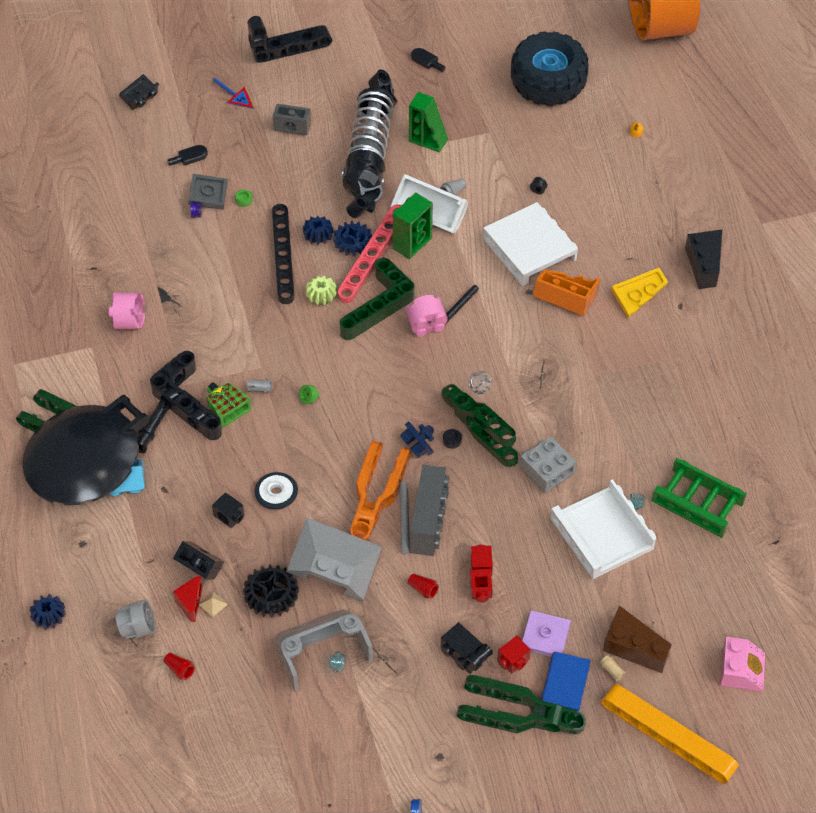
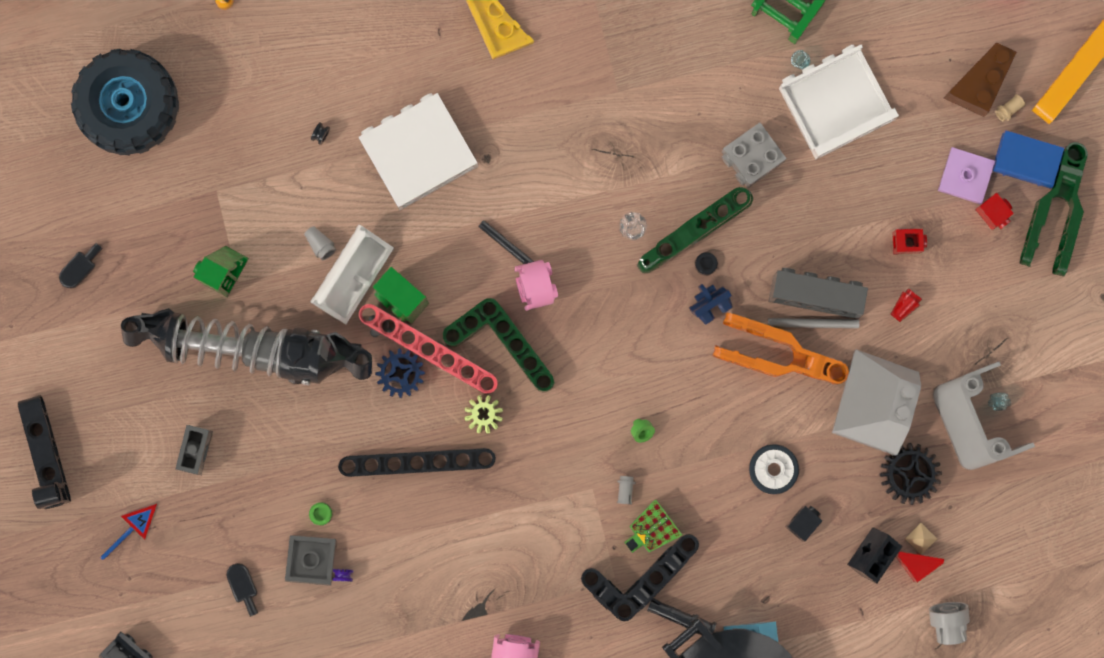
camera: 90 degrees left, 30 degrees up
red cone [164,652,195,680] -> none
dark blue gear [303,215,333,245] -> none
black hinge [440,622,493,674] -> none
red brick [471,544,493,577] -> none
orange wedge [533,270,601,316] -> none

